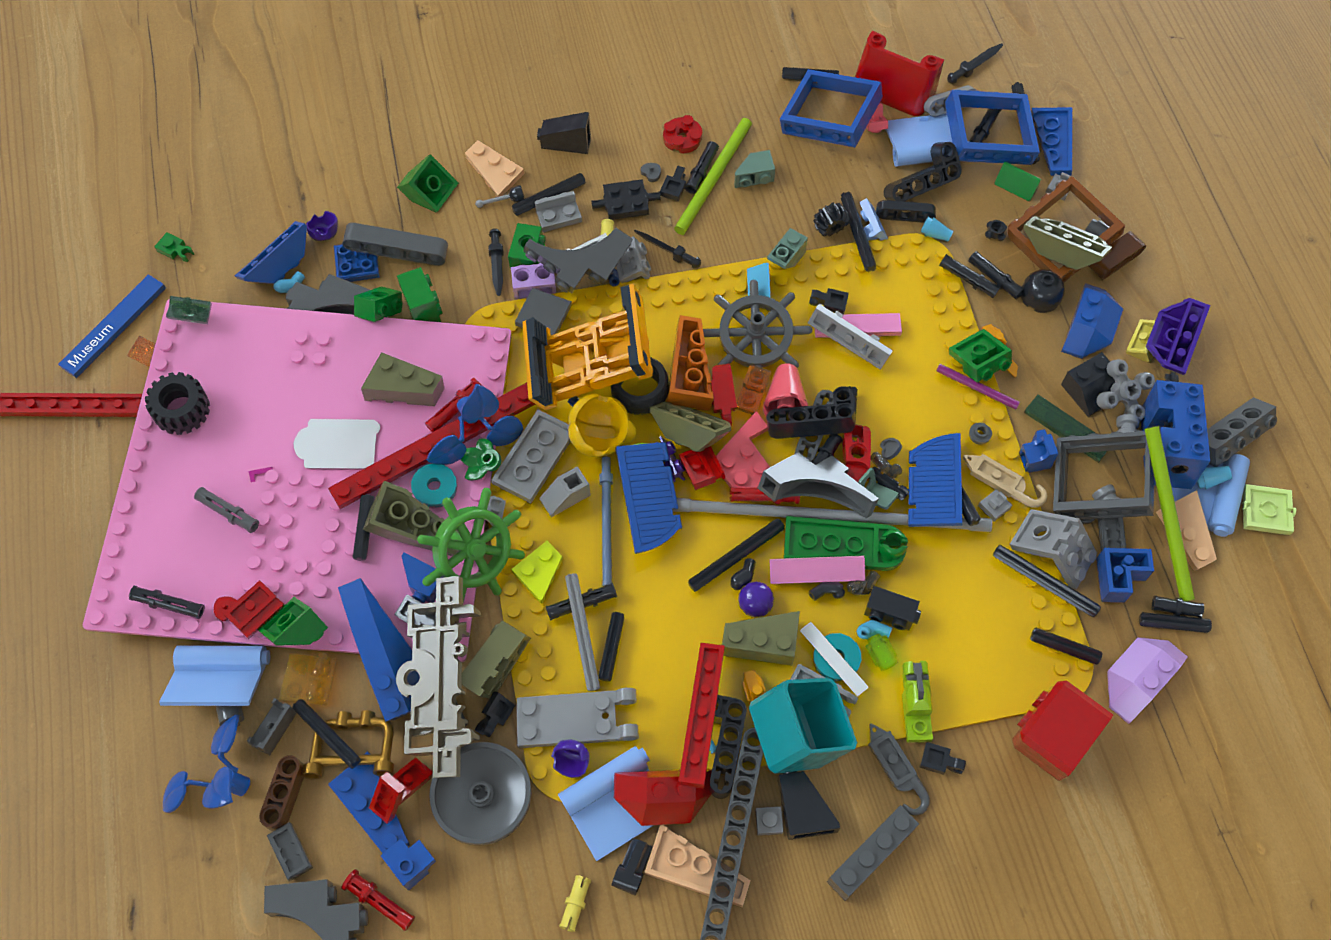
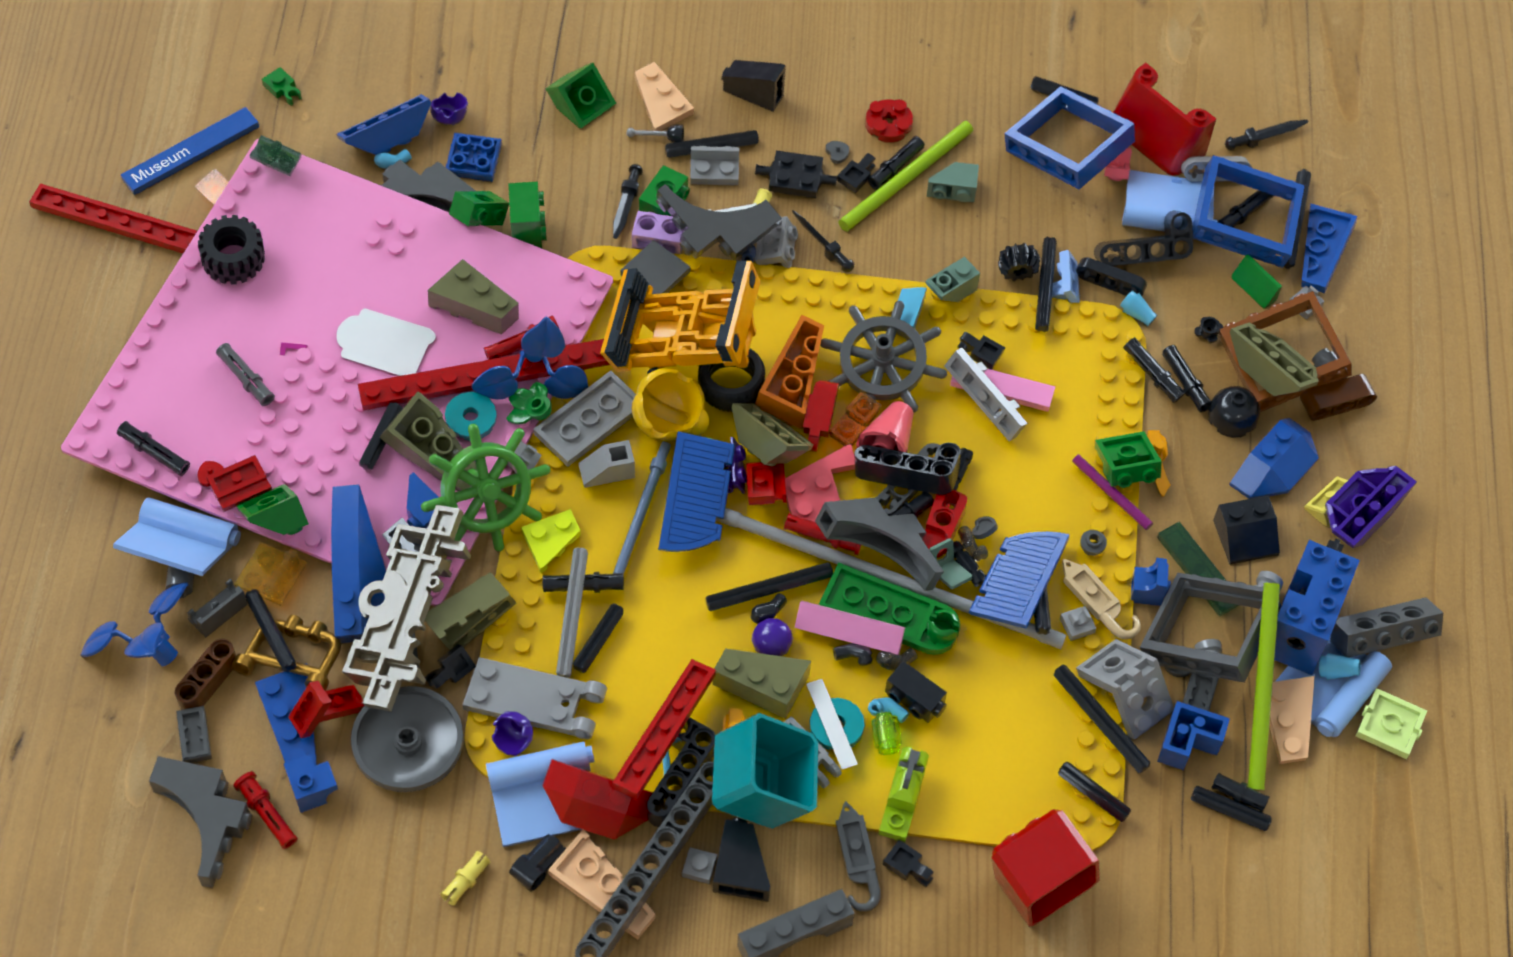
camera: 15 degrees right, 5 degrees down
dark grey beam [342,223,448,266] -> none
light grey gear [1096,359,1155,421] -> none
lavender wedge [1107,638,1188,724] -> none

